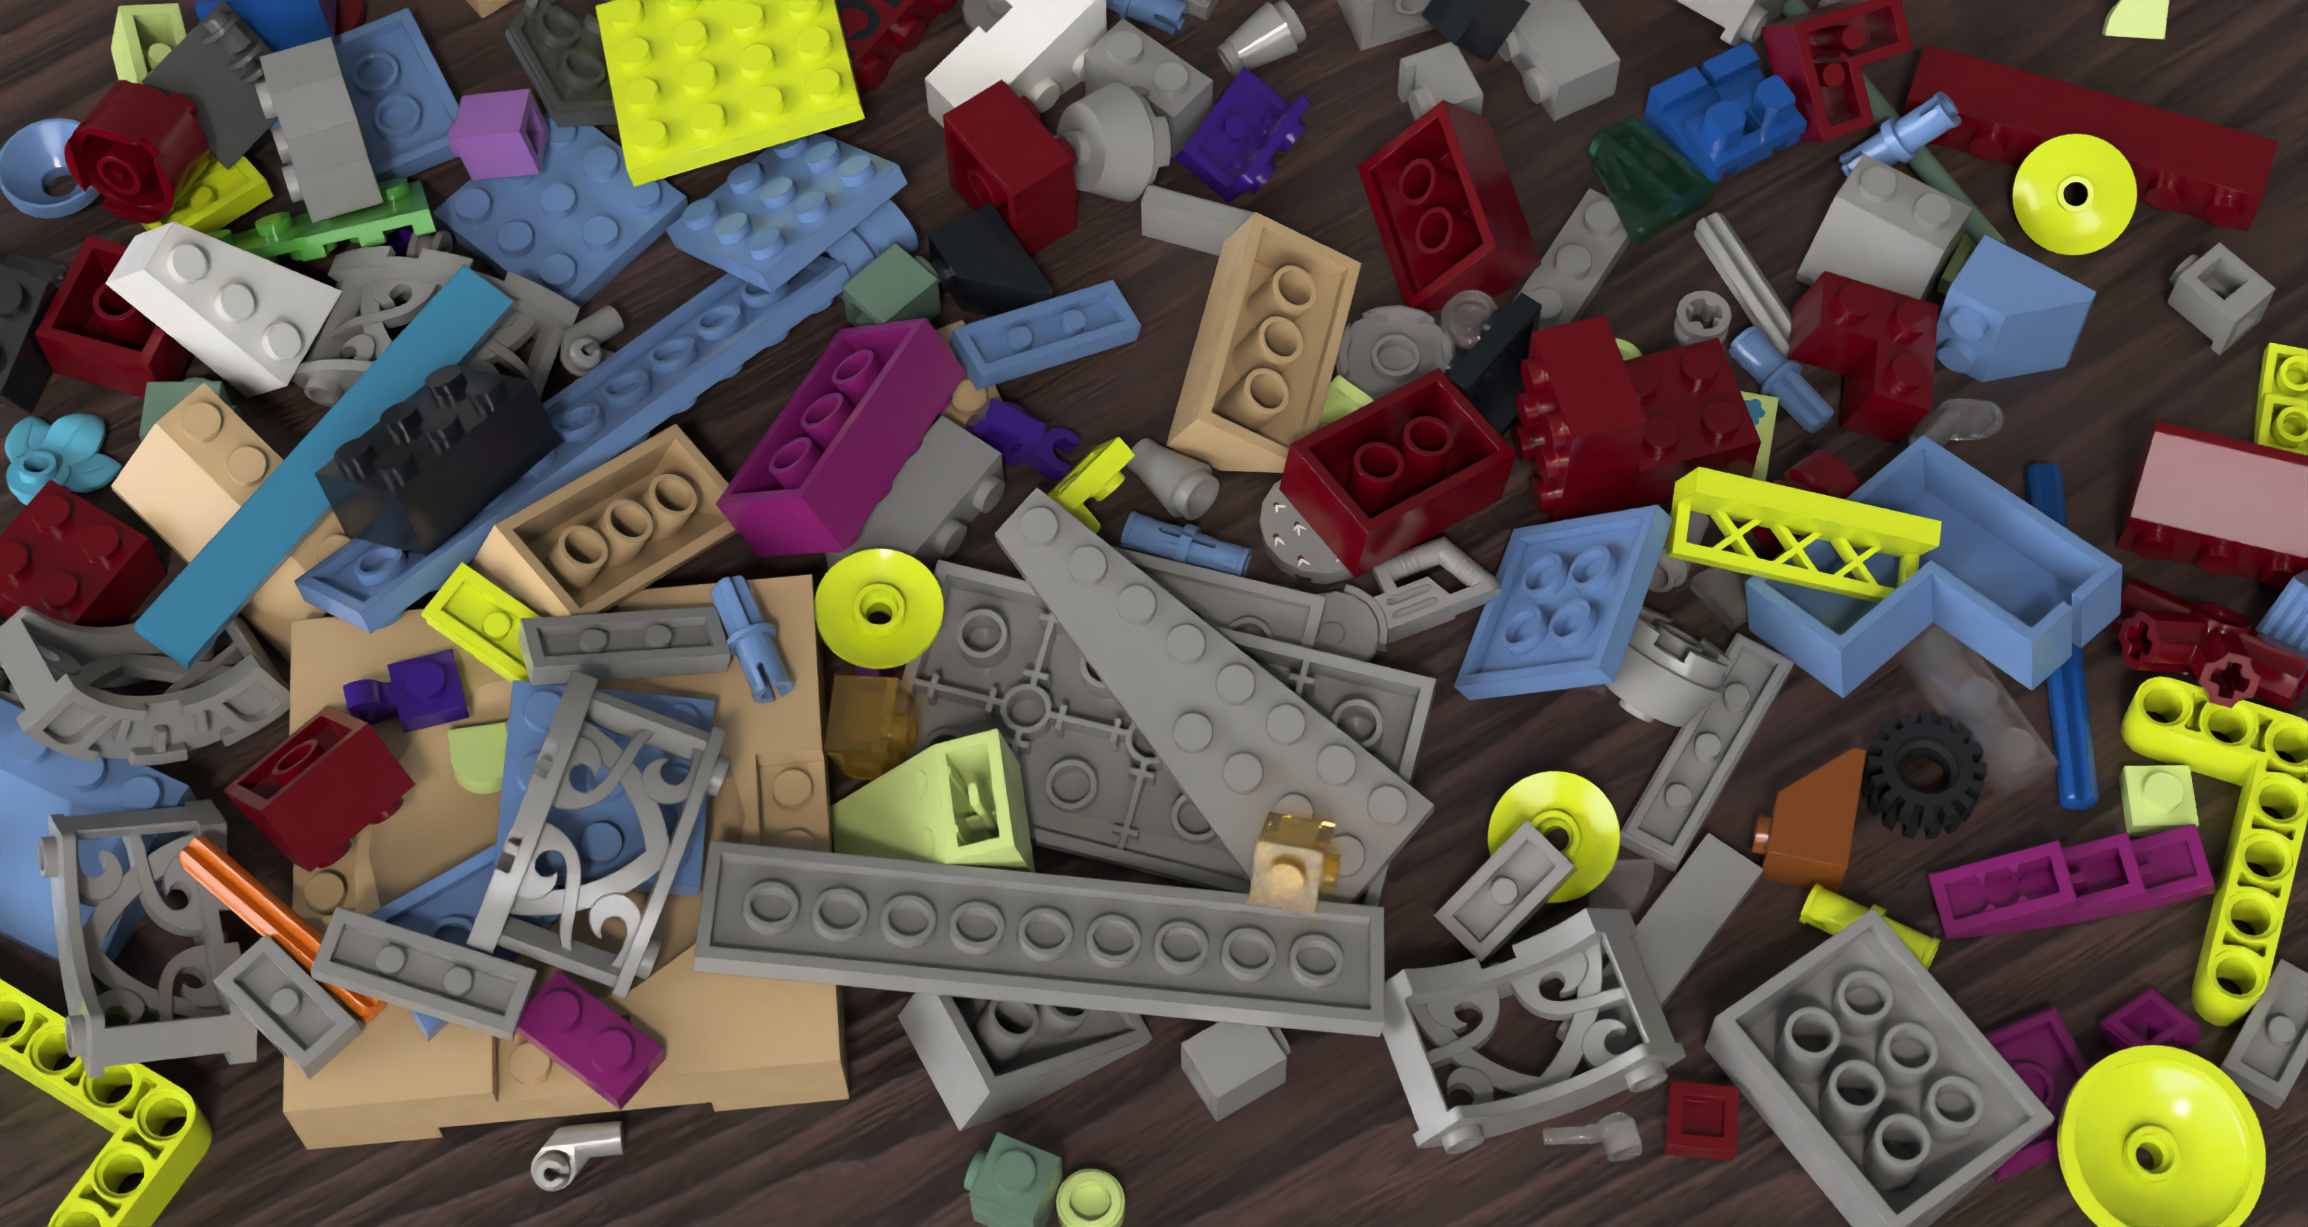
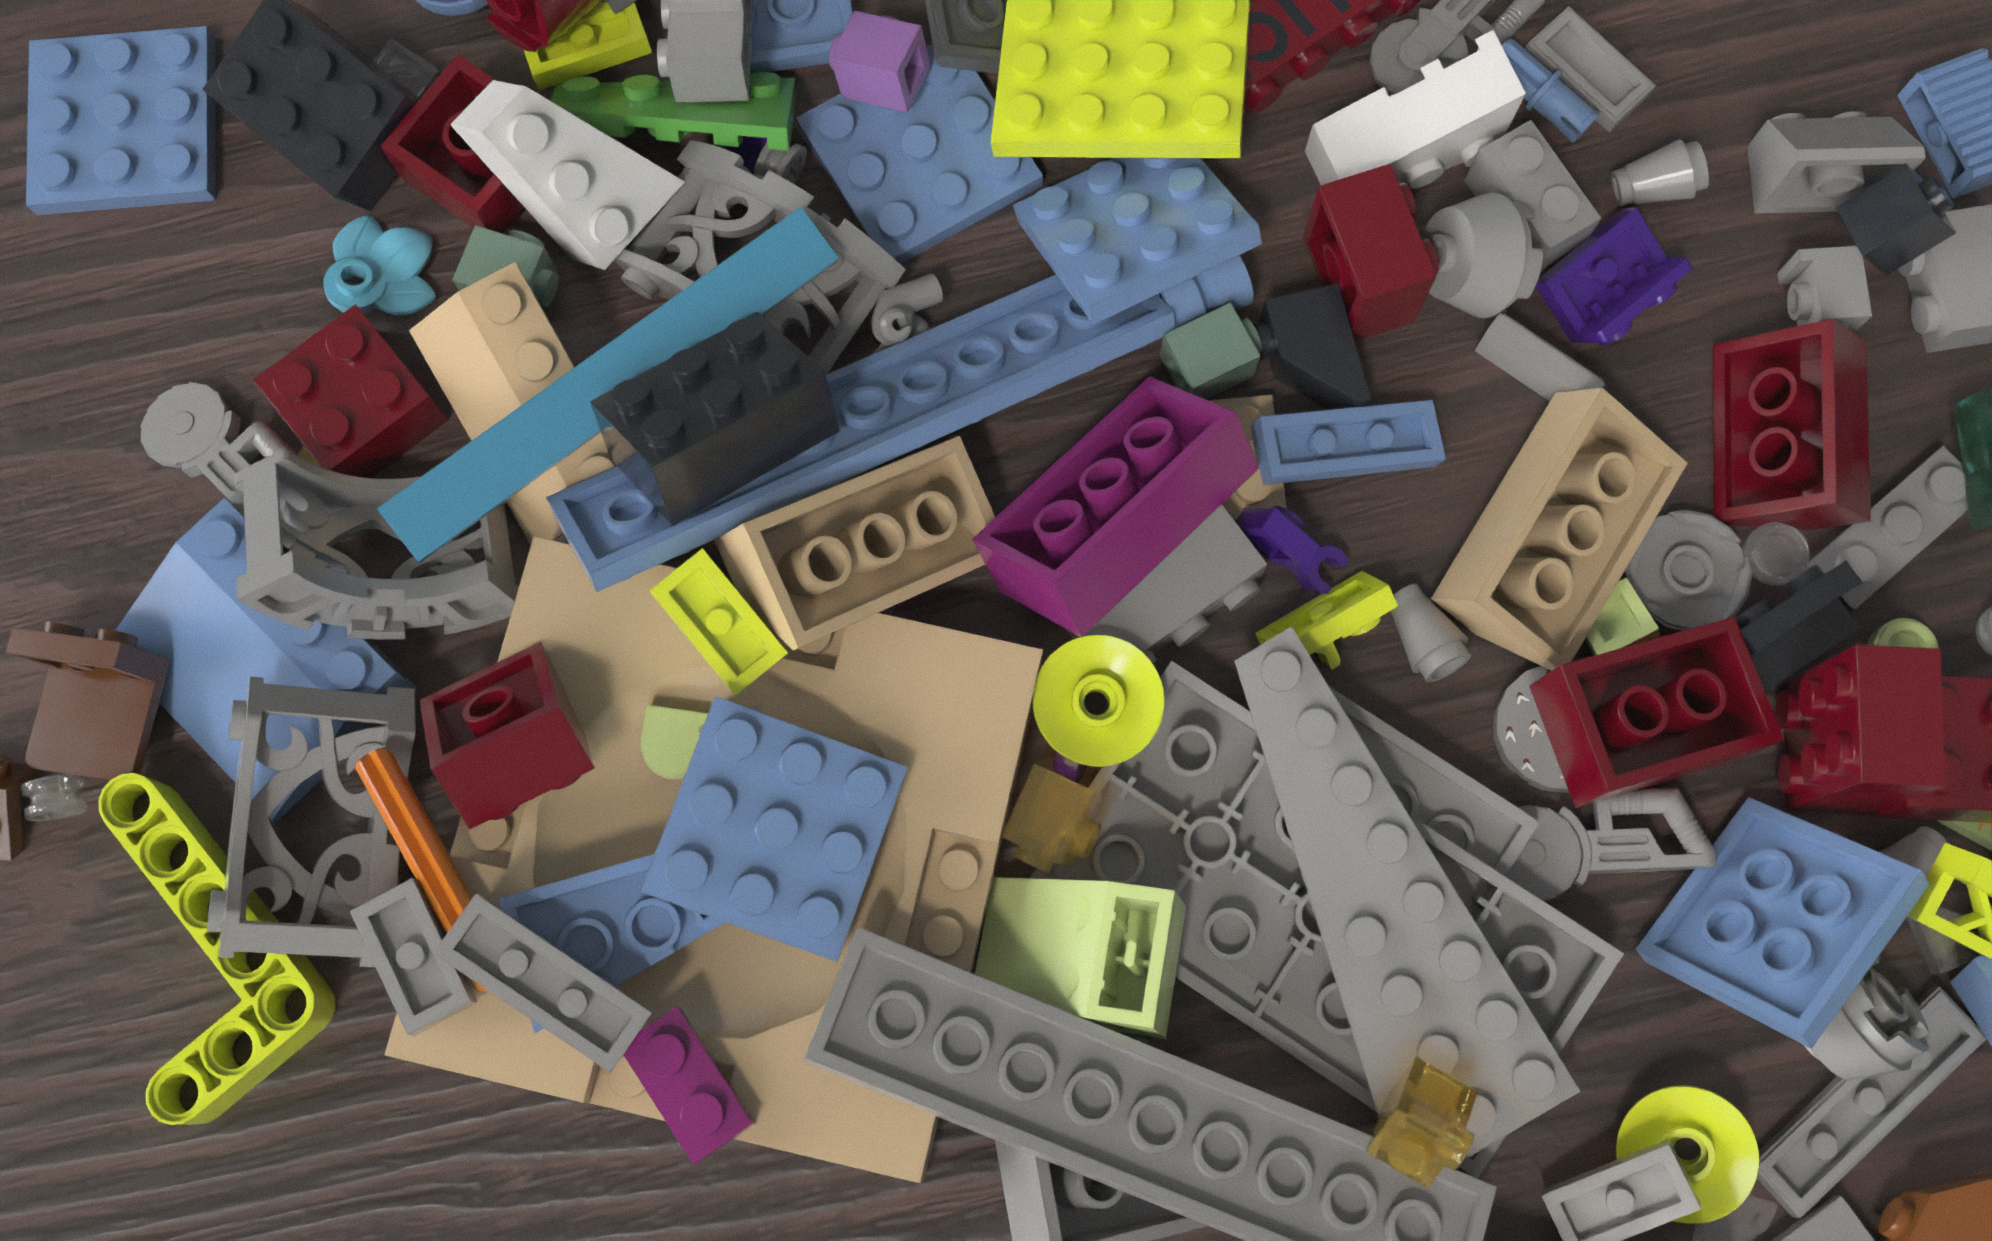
camera: 20 degrees right, 15 degrees up
dark purple plate [343,649,469,733] -> none
light grey fence [466,670,730,999] -> none
light grey plate [518,606,731,686] -> none
light grey arm [531,1121,625,1191] -> none
medium blue axle [711,575,794,704] -> none
medium blue pin [1120,511,1253,578] -> none

